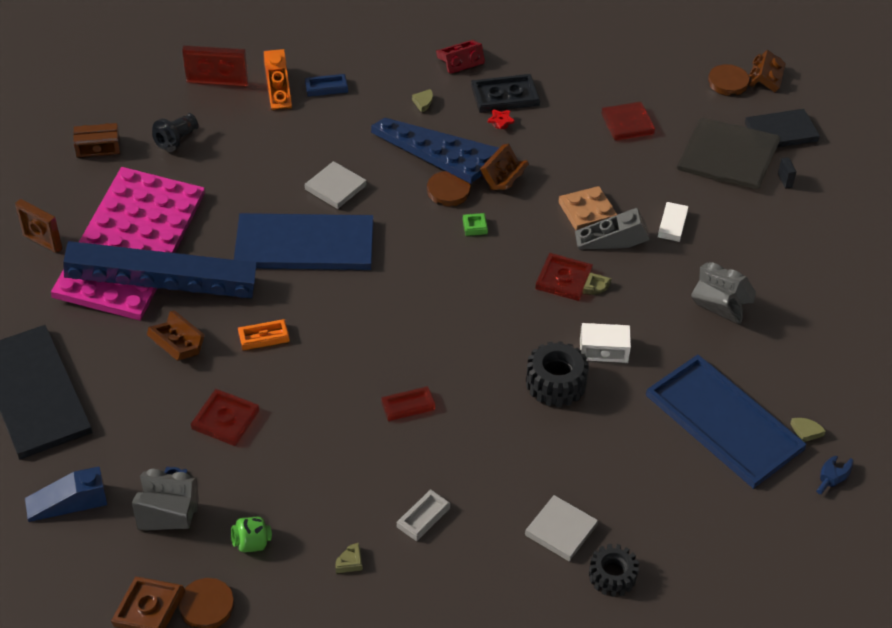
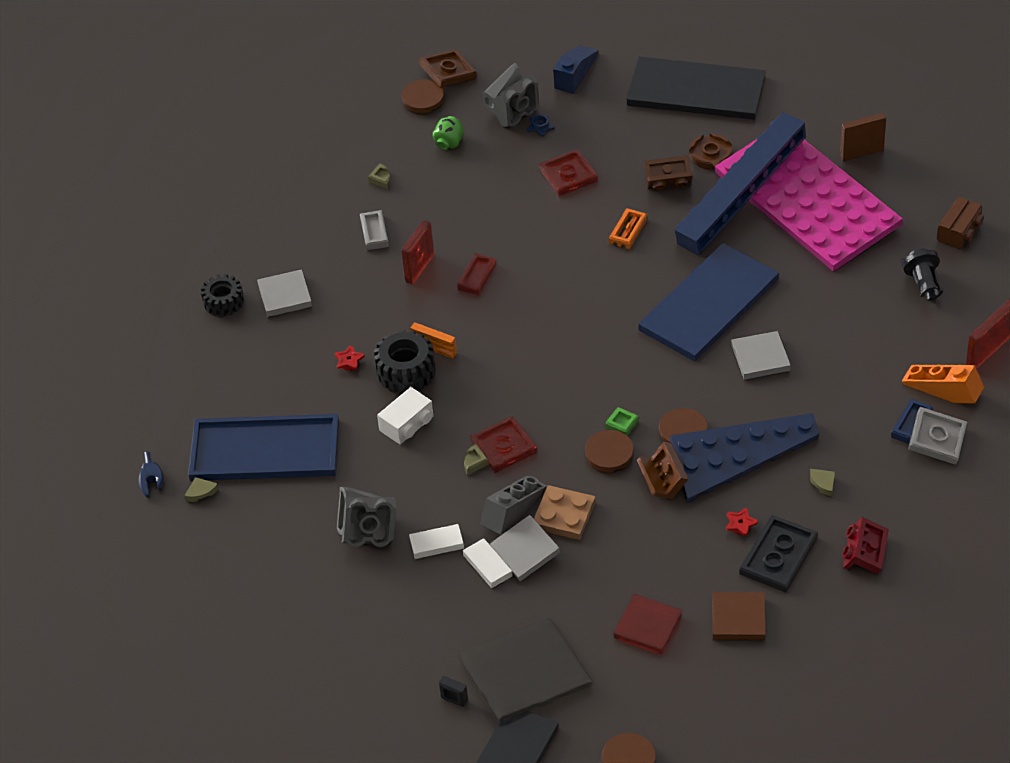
camera: 135 degrees right, 0 degrees up
none -> red plate [335,346,365,371]
none -> clear red tile [401,220,434,284]
none -> white tile [409,524,464,559]
none -> orange tile [410,322,457,359]
none -> light grey tile [490,515,560,581]
none -> reddish brown tile [585,430,634,473]
none -> reddish brown tile [689,134,733,169]
none -> reddish brown tile [712,592,765,640]
none -> light grey tile [908,407,967,465]

